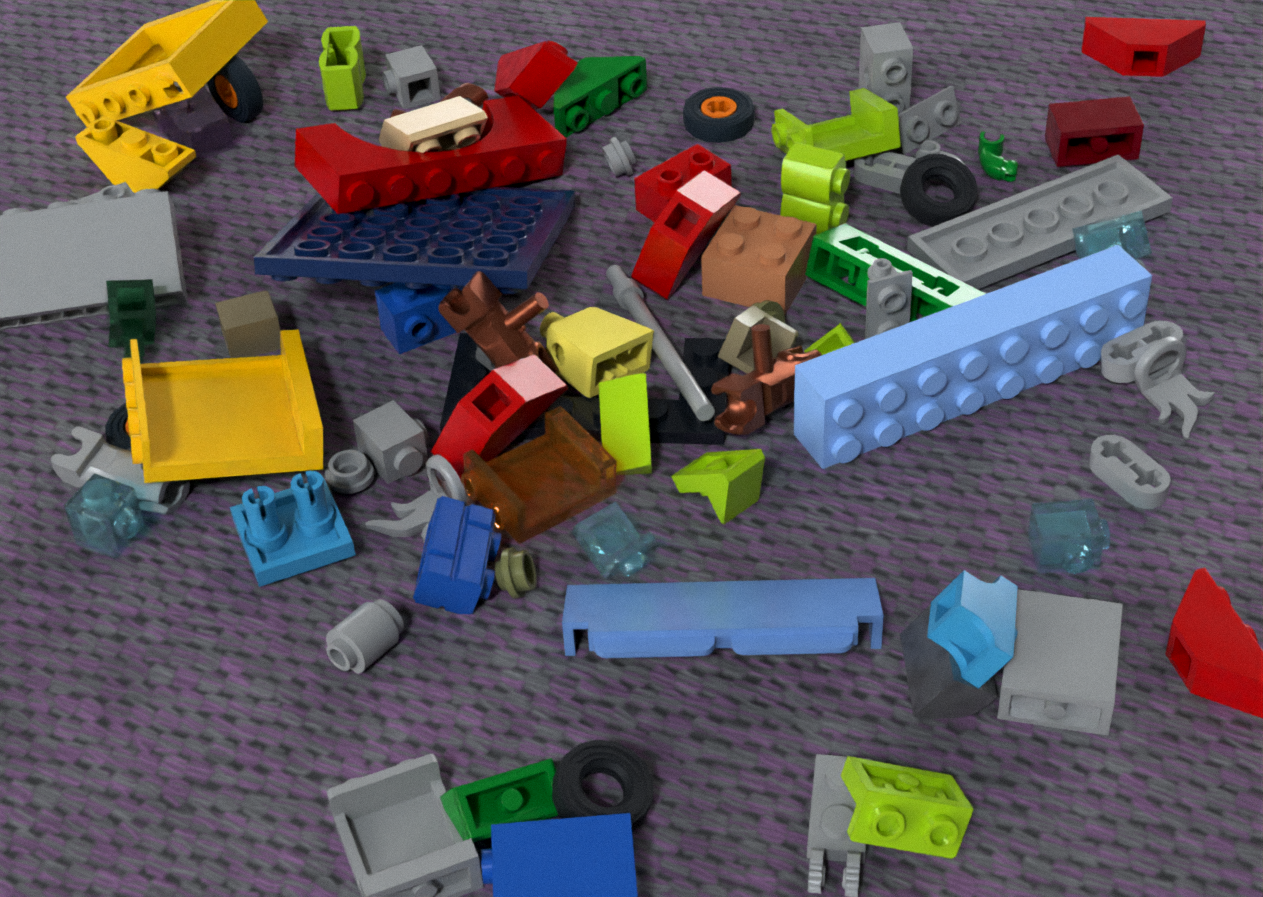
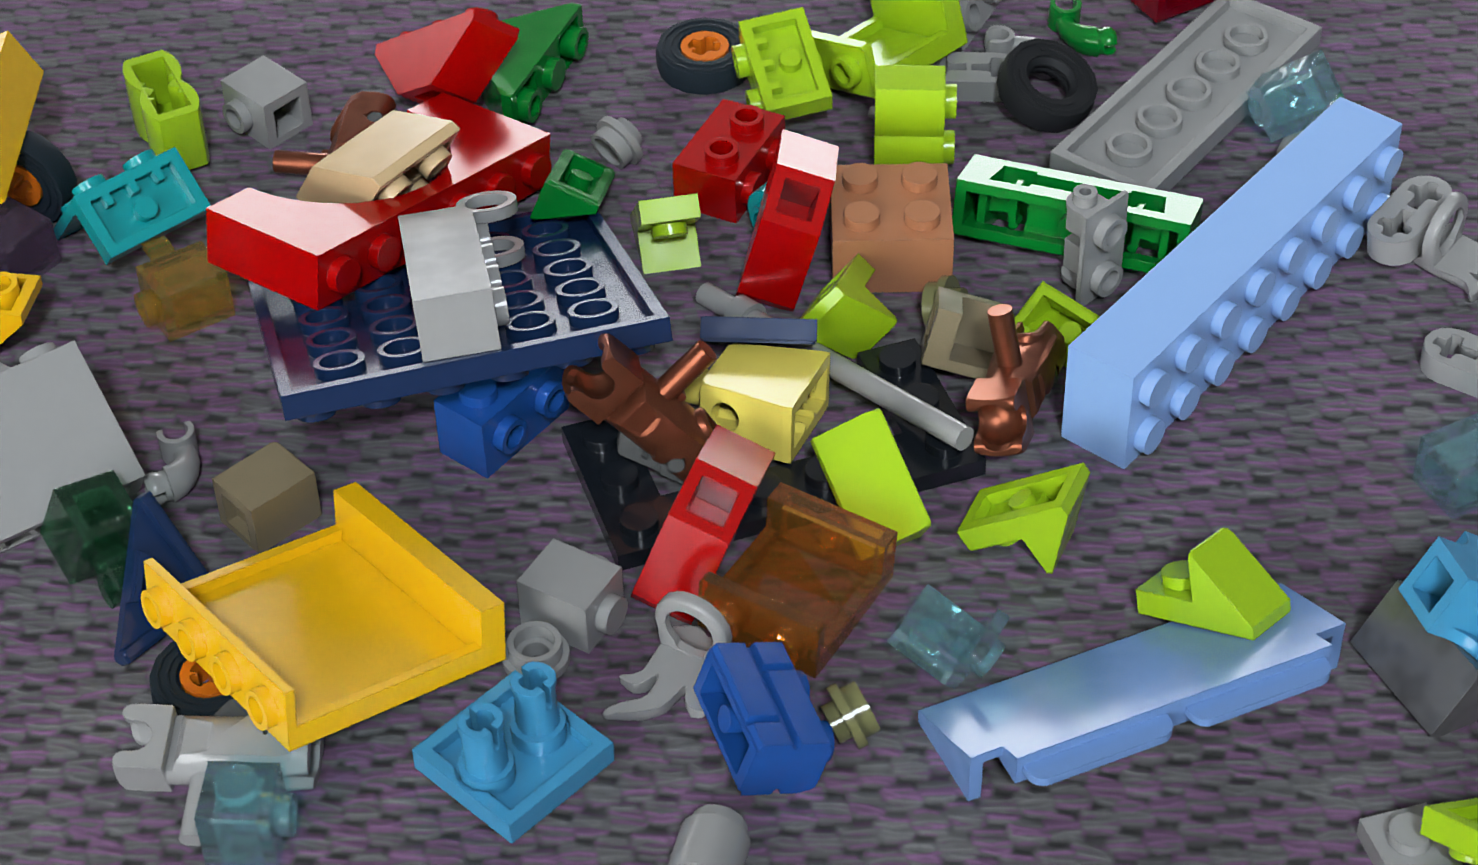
camera: 25 degrees left, 0 degrees up
none -> teal bracket [52,147,211,265]
none -> dark blue tile [114,491,208,666]
none -> clear yellow brick [134,235,235,342]
none -> light grey arm [143,421,200,506]
none -> light grey hinge [398,191,526,363]
none -> green slope [530,149,616,220]
none -> lime slope [630,193,701,274]
none -> dark blue tile [700,316,818,345]
none -> lime bracket [731,7,833,120]
none -> lime slope [800,253,897,359]
none -> lime slope [1135,527,1291,641]

